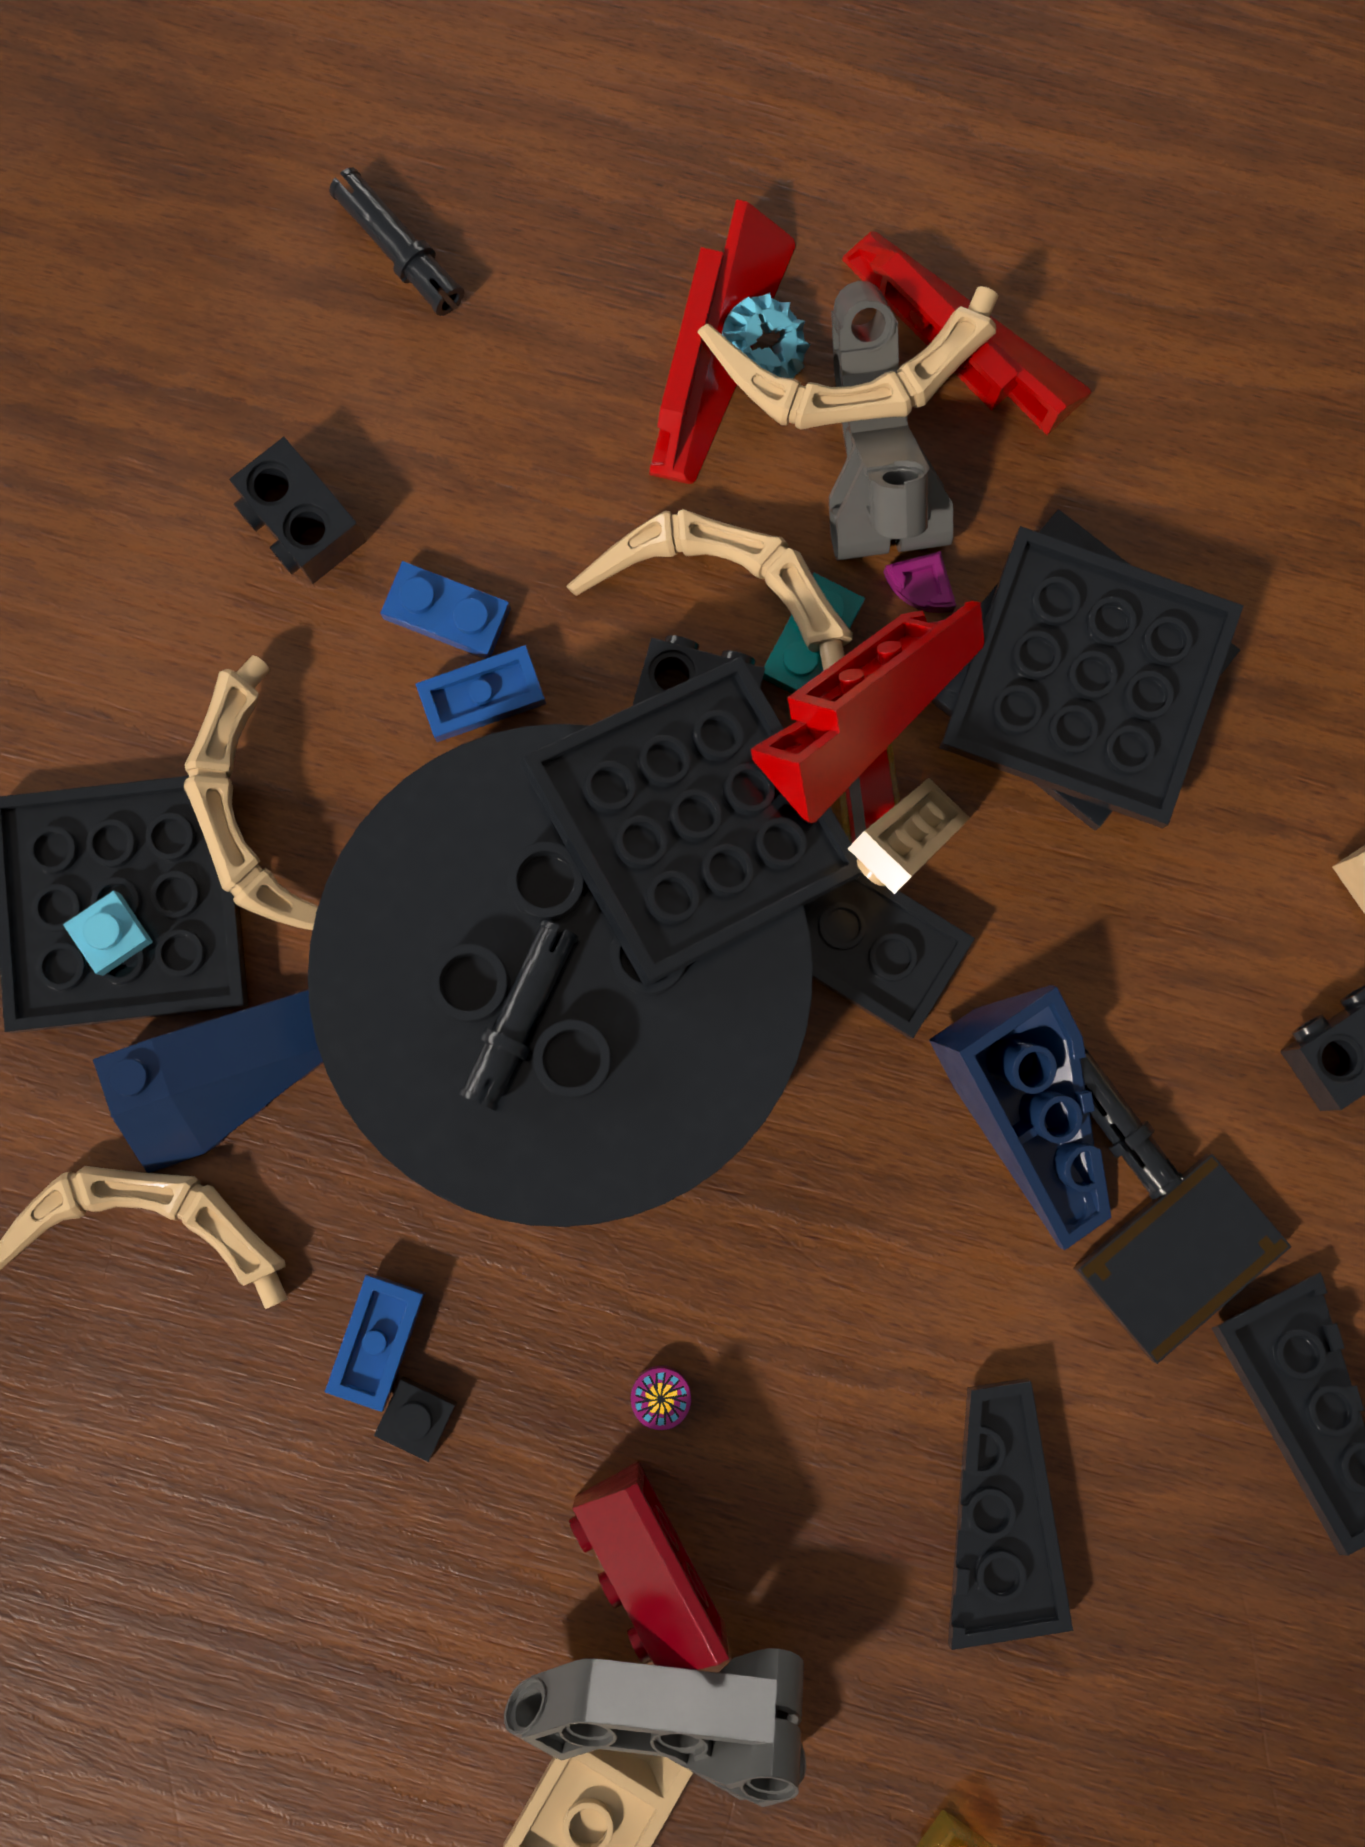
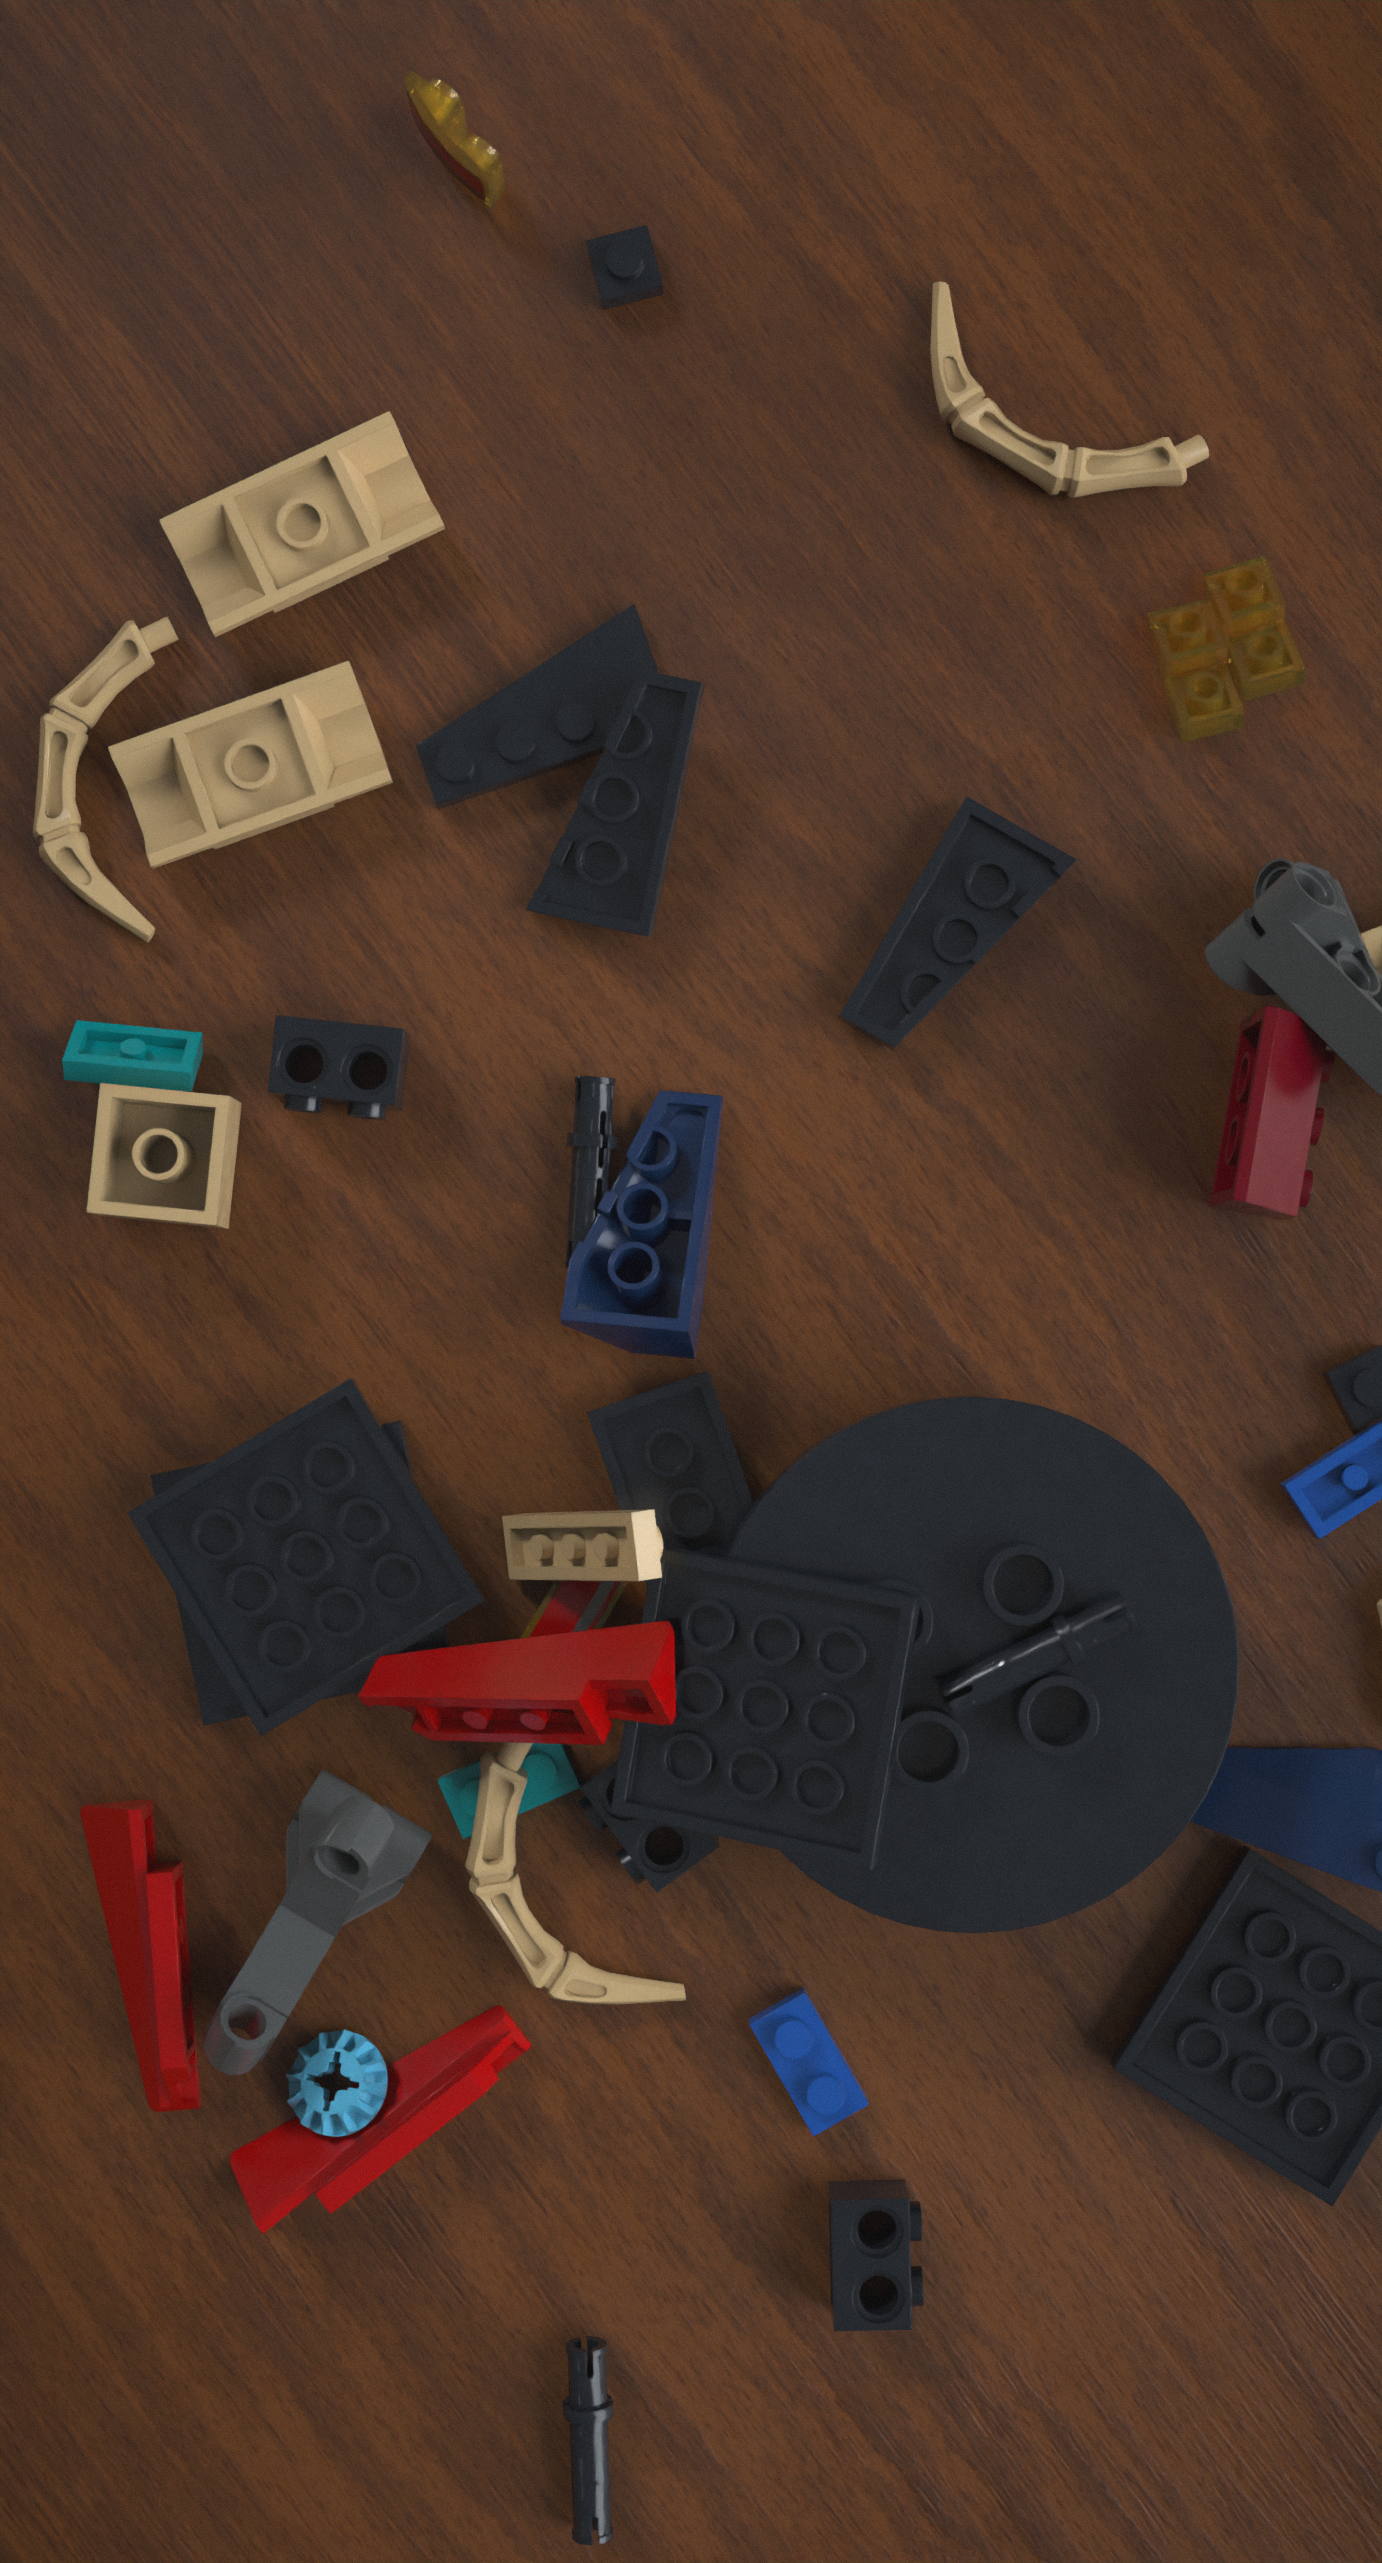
camera: 145 degrees left, 5 degrees up
medium azure plate [63,891,153,976] -> none
tan animal [184,655,318,930] -> none
blue plate [415,645,546,742] -> none
tile [631,1366,691,1430] -> none
tan animal [698,286,998,430] -> none
magenta tile [883,552,956,613] -> none
black tile [1073,1154,1292,1364] -> none

